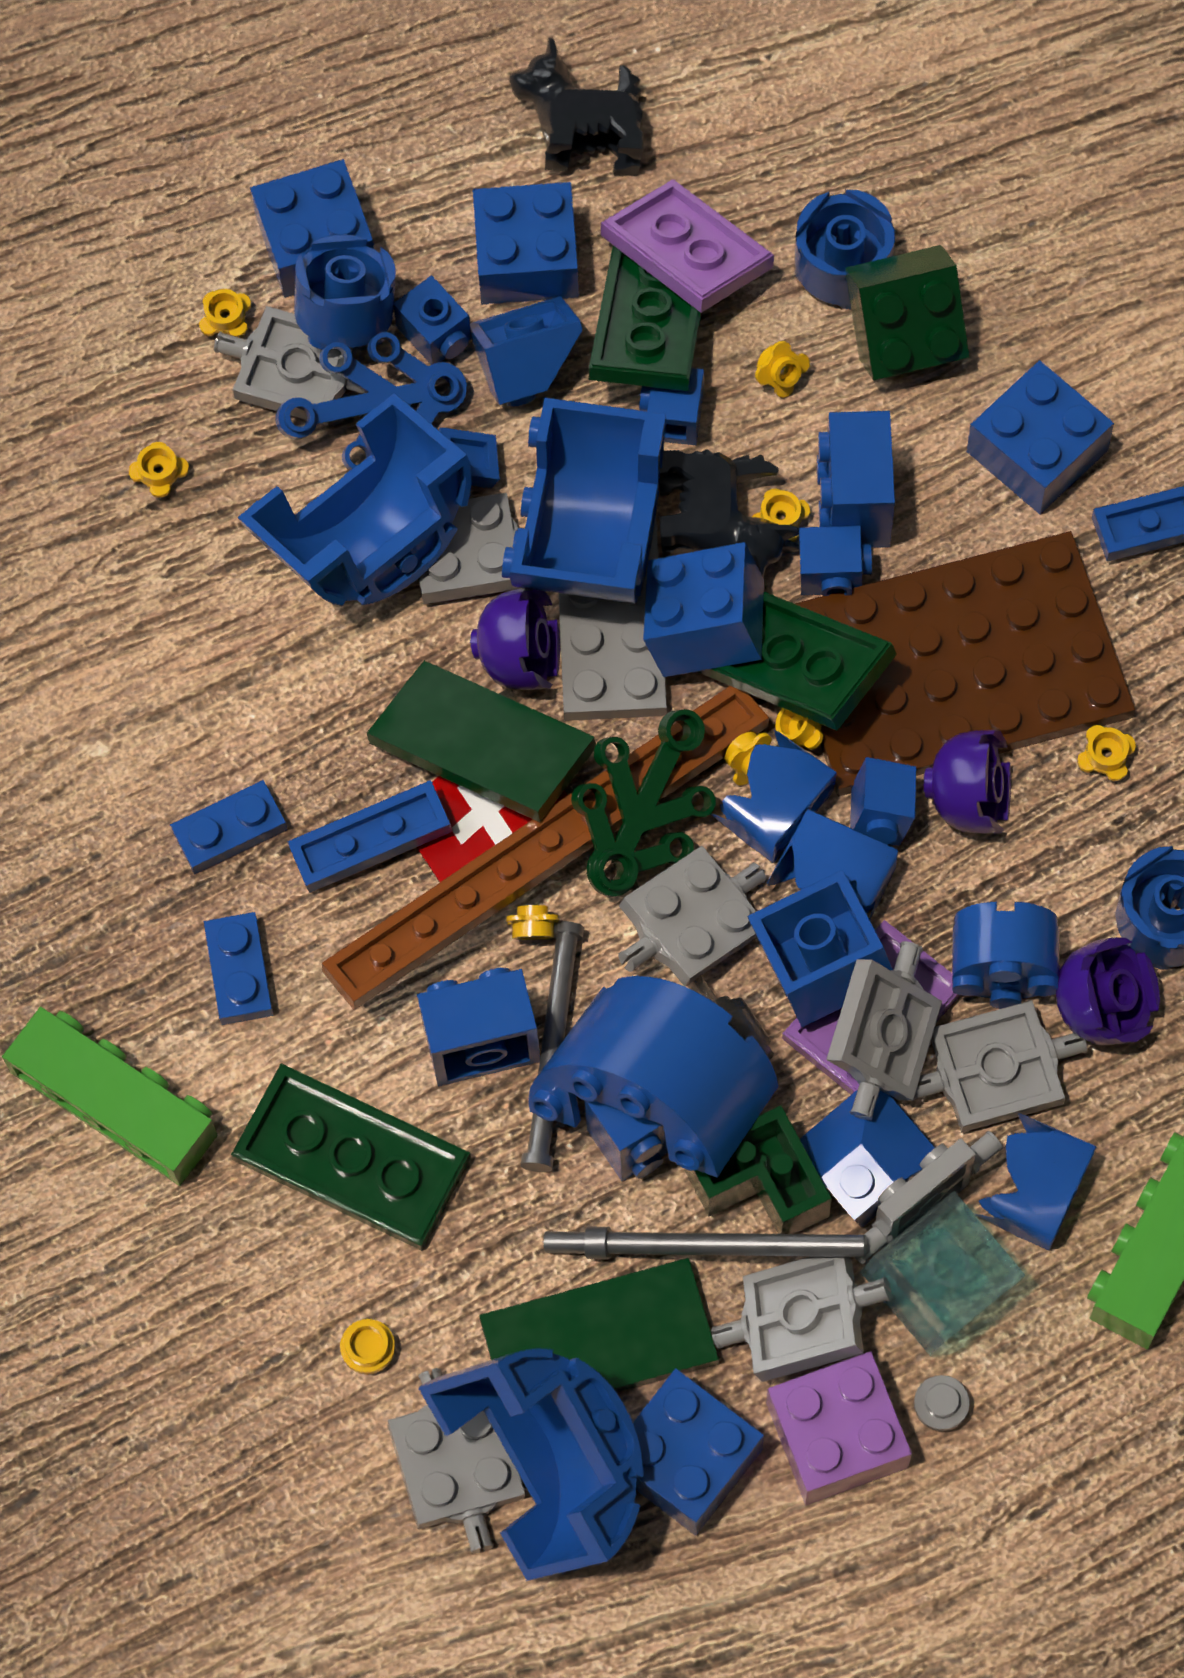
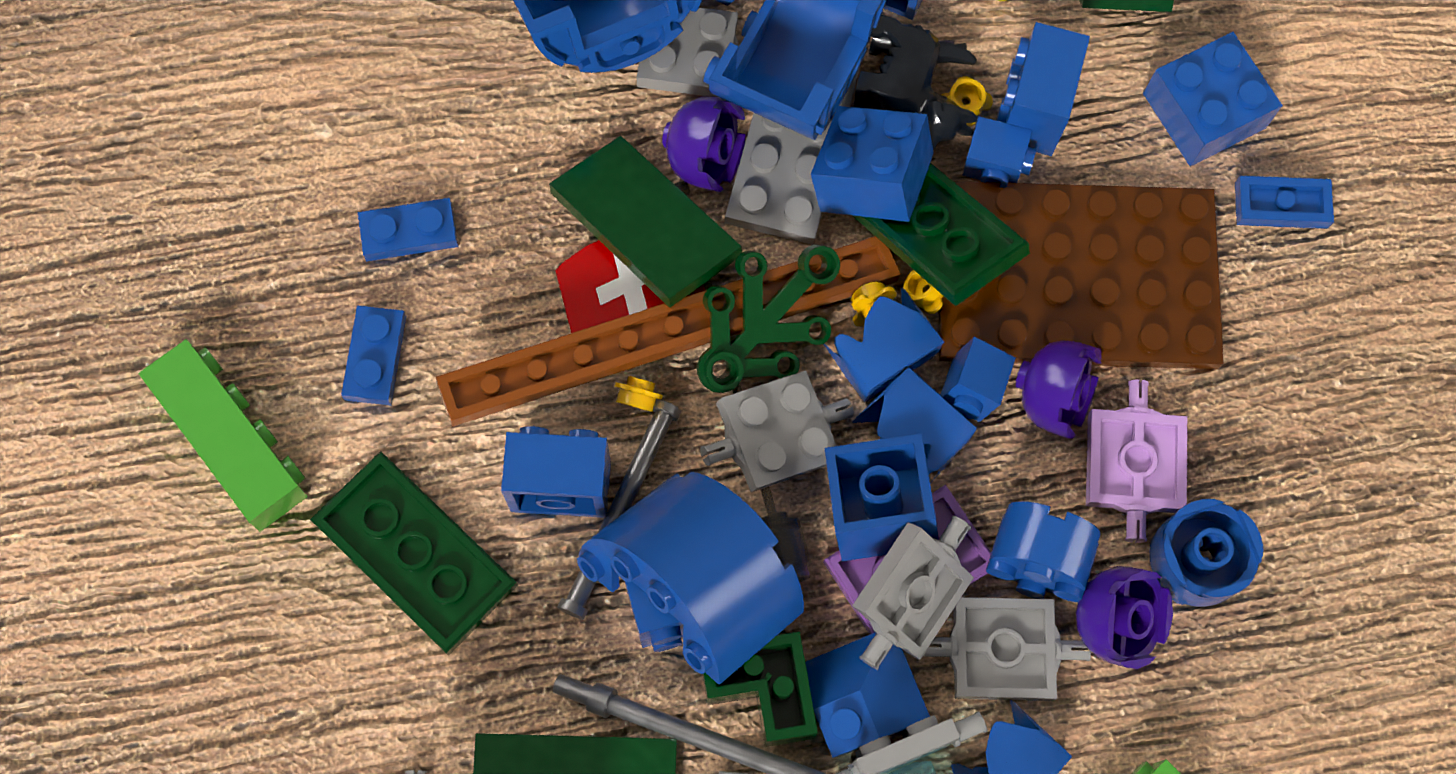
camera: 10 degrees right, 5 degrees up
blue plate [287,780,453,893] -> none
yellow plate [340,1319,395,1374] -> none
yellow plate [1077,725,1136,781] -> none
none -> lavender plate [1086,380,1187,543]

